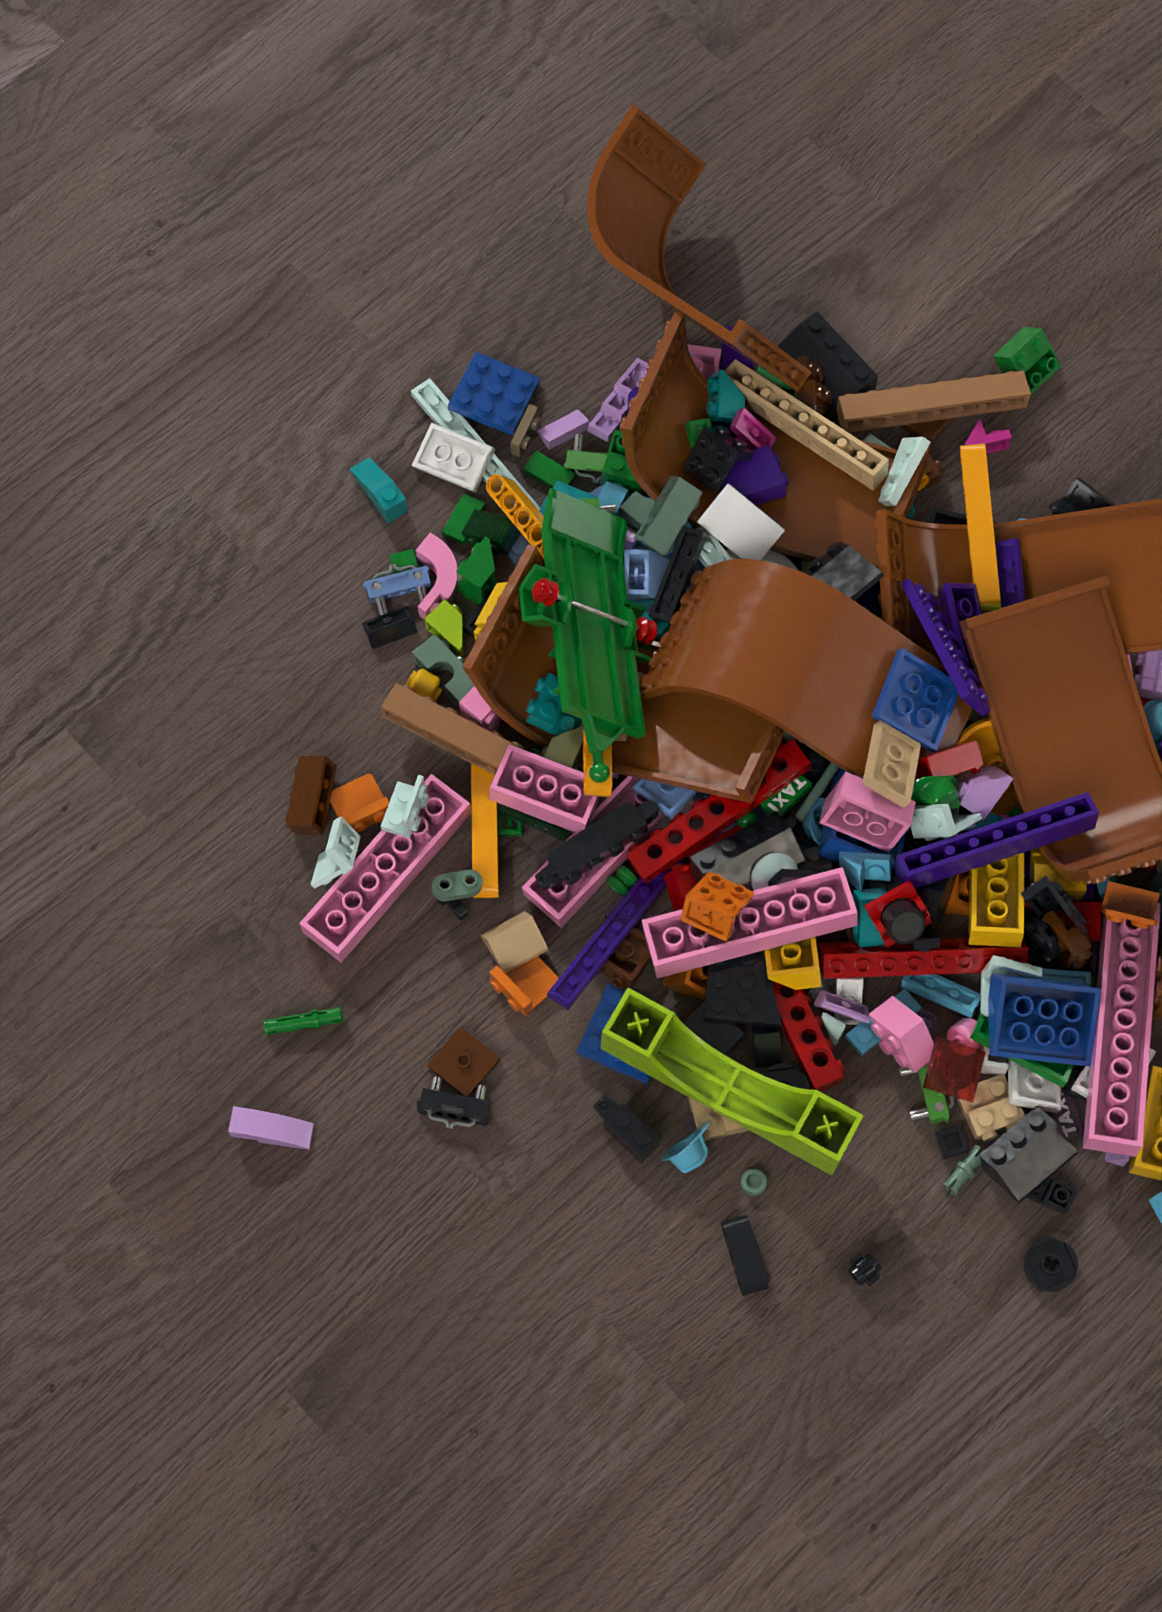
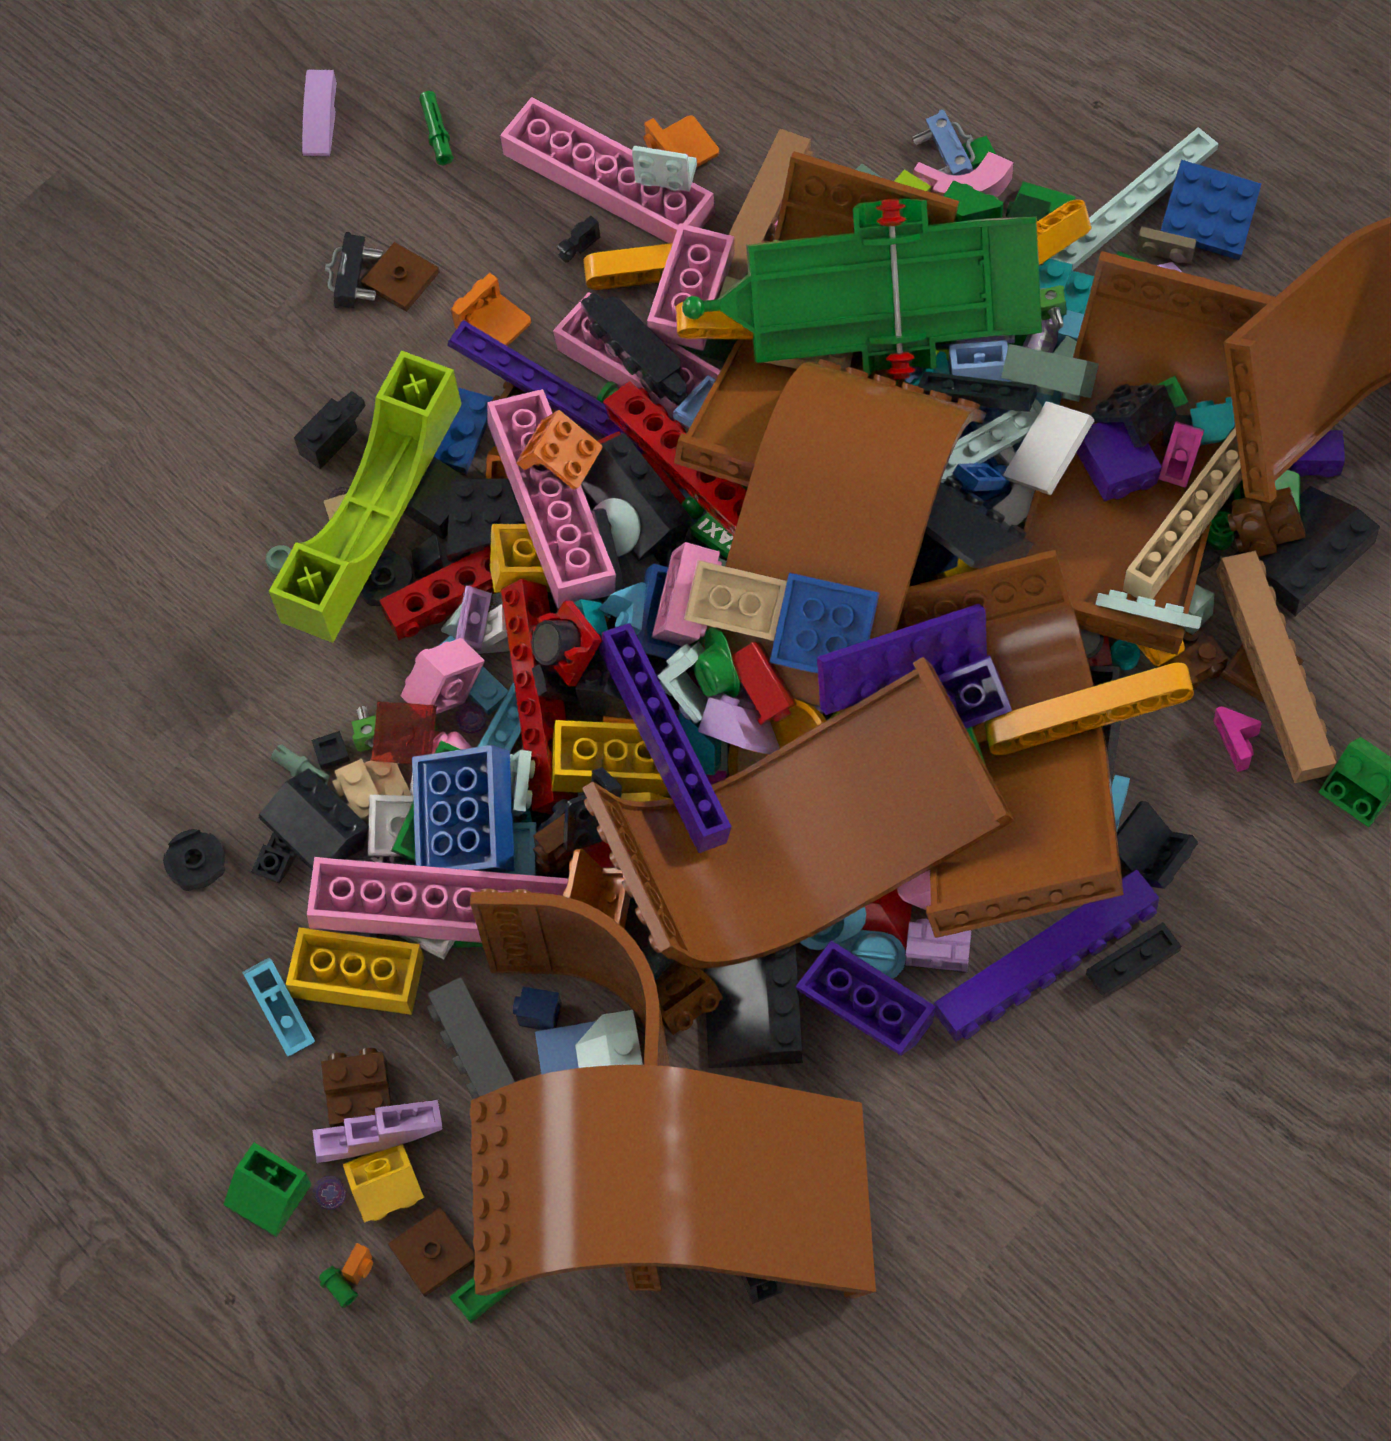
camera: 90 degrees right, 5 degrees down
reddish brown brick [285,756,337,835] -> none
light aqua bracket [311,816,361,889] -> none
teal slope [349,457,408,524] -> none
black slope [362,606,417,649] -> none
white tile [412,423,495,493] -> none
sand green plate [432,870,482,901] -> none
tan slope [480,911,548,973] -> none
medium azure piece [661,1120,710,1173] -> none
black beam [721,1215,769,1296] -> none
black gear [848,1252,881,1286] -> none
dark purple tile [995,538,1026,608] -> none

